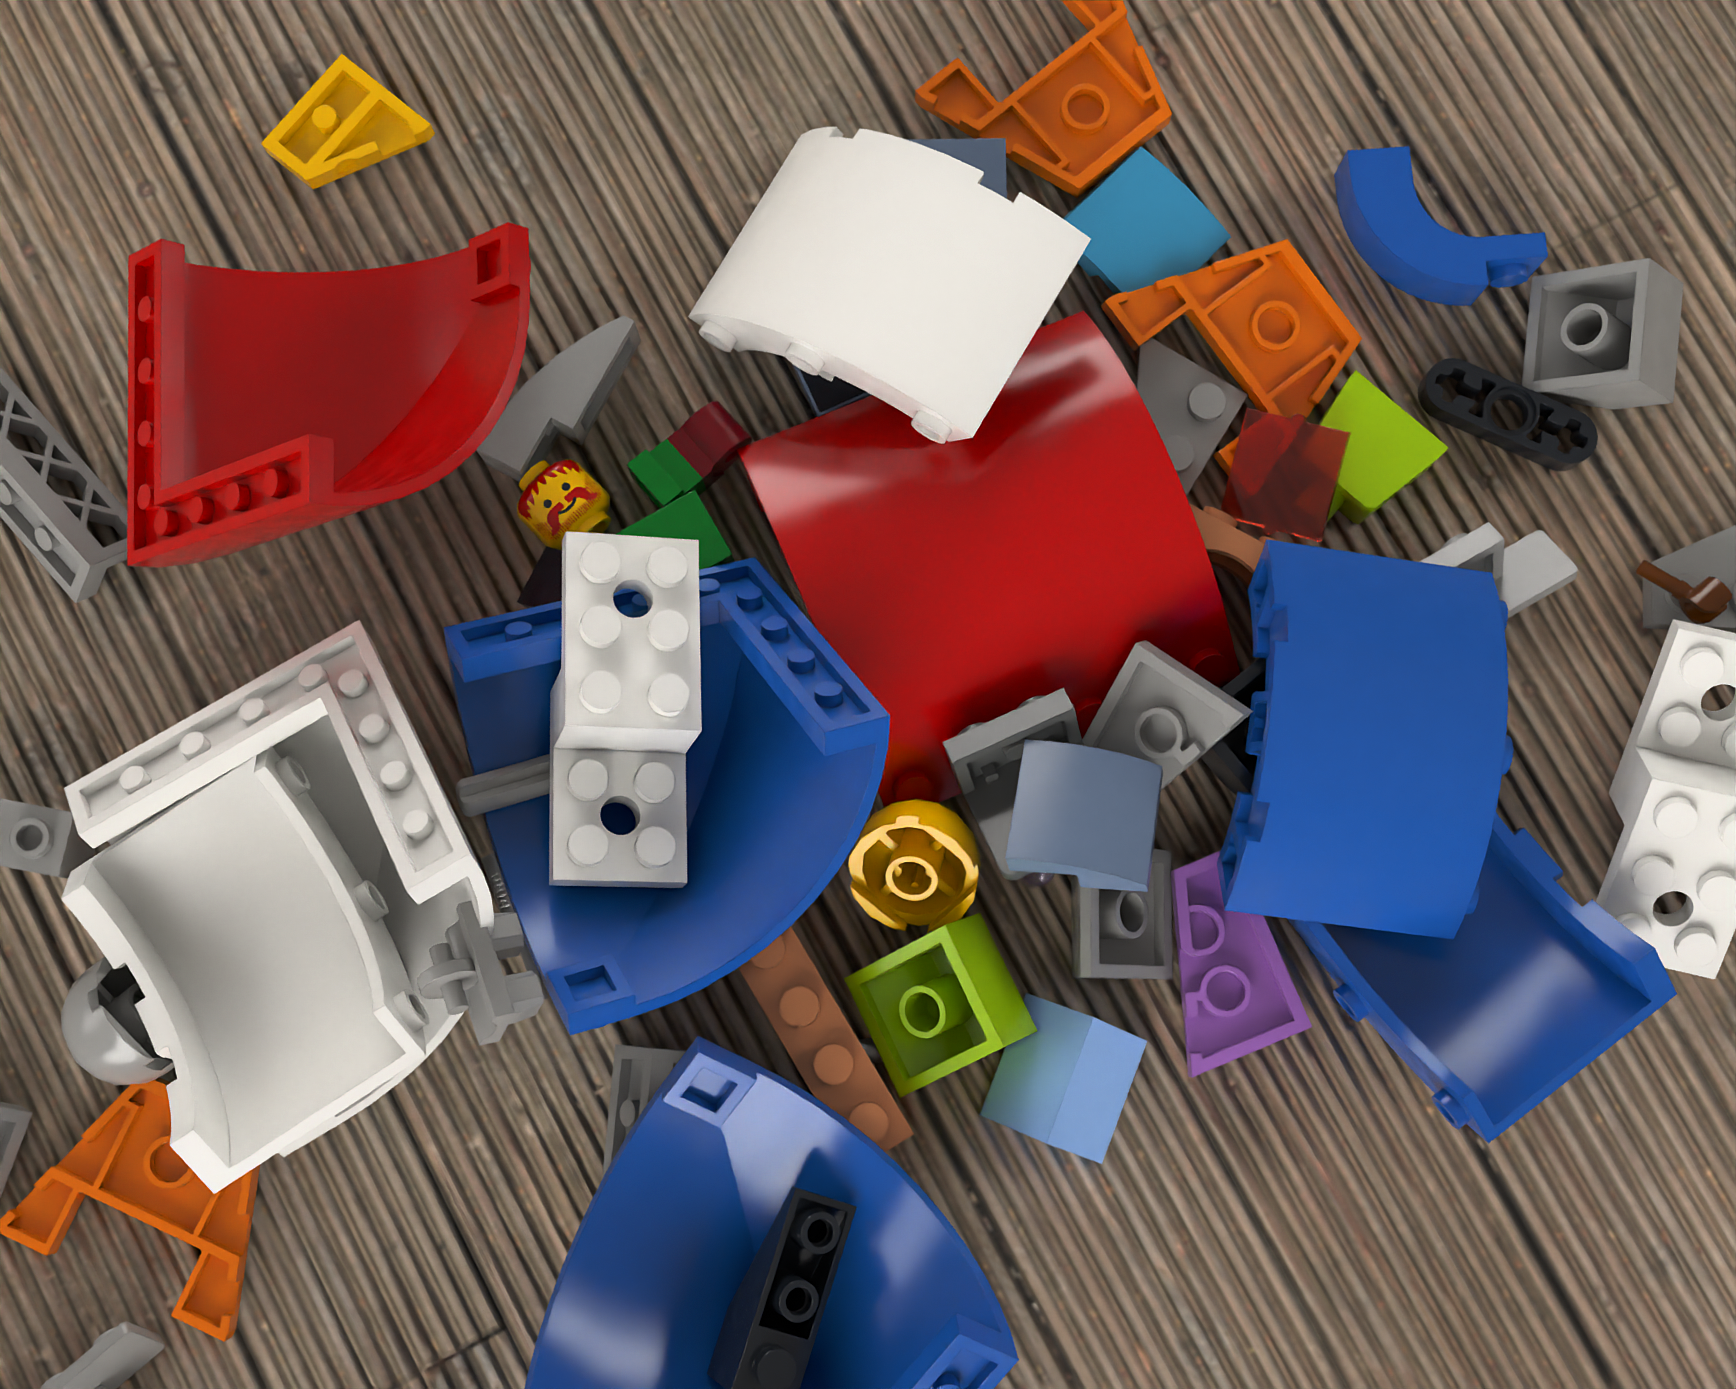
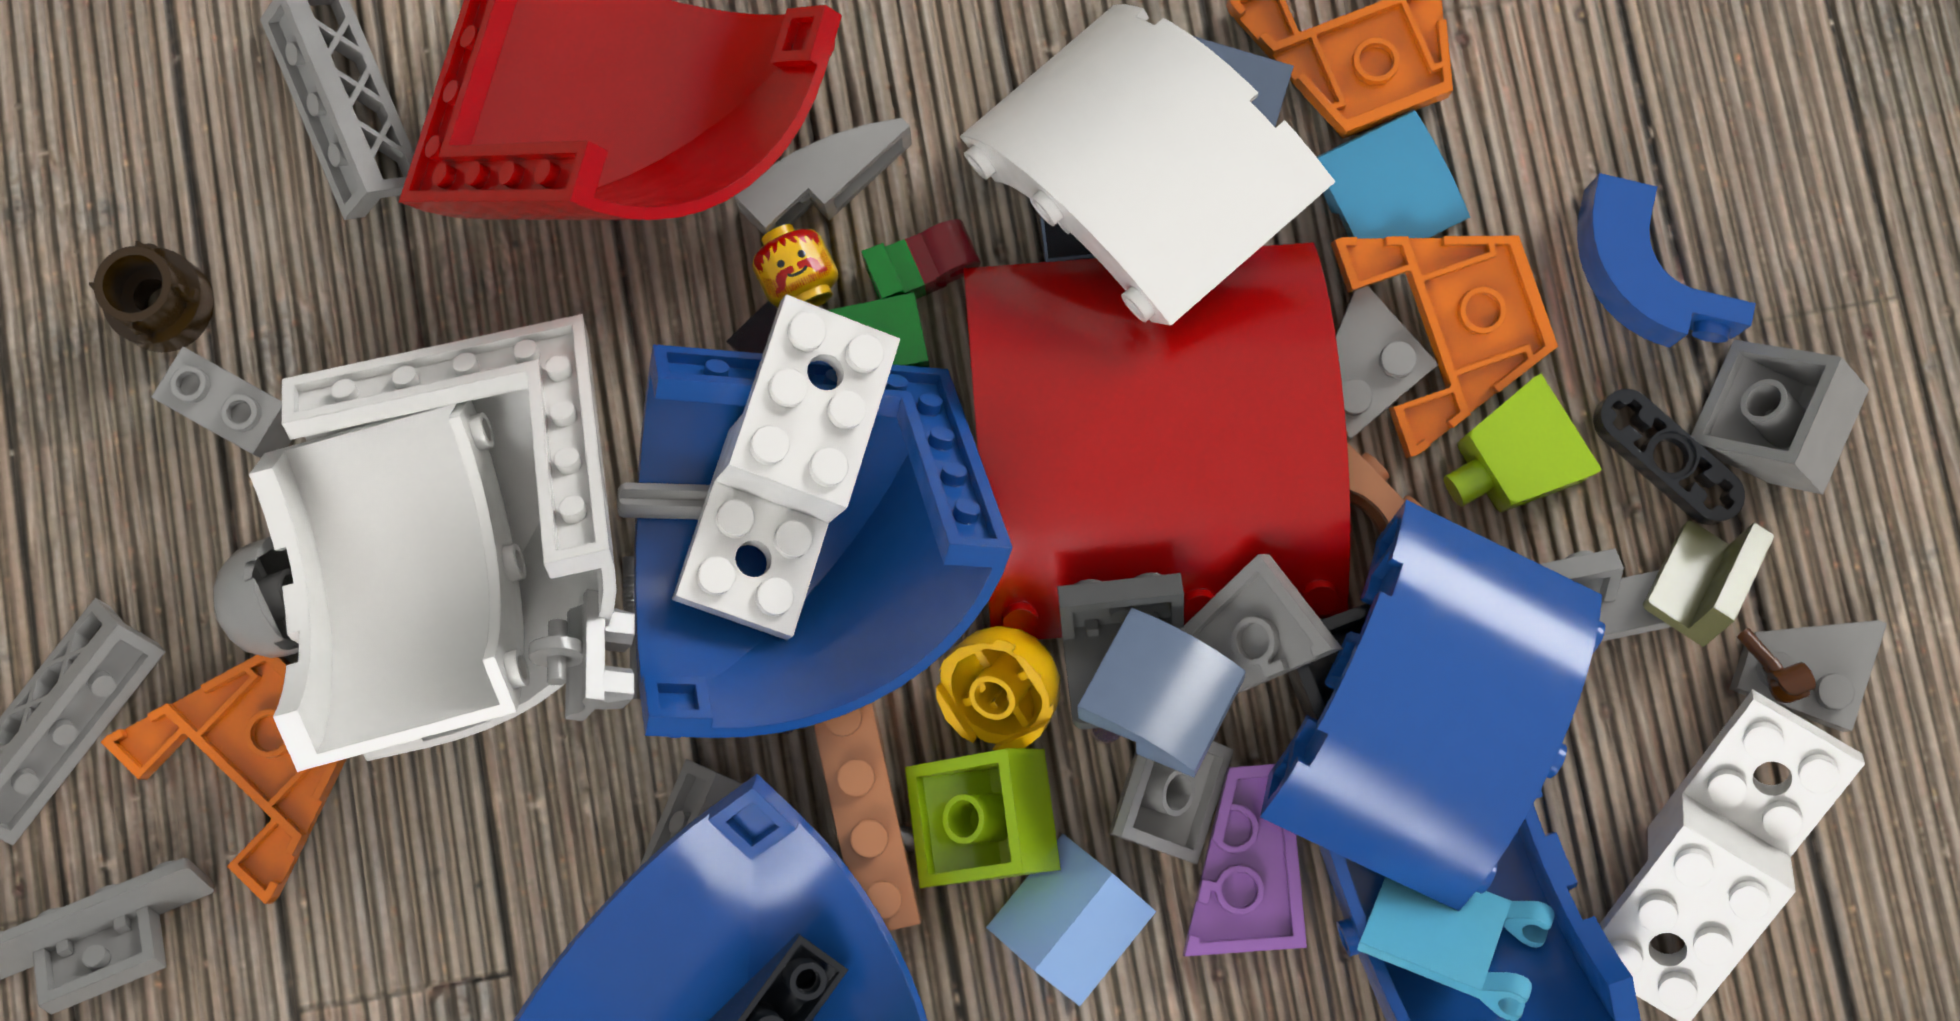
camera: 20 degrees right, 0 degrees up
clear red piece [1220,408,1351,542] -> none
none -> medium azure flag [1357,877,1555,1021]
none -> panel [1643,520,1775,647]

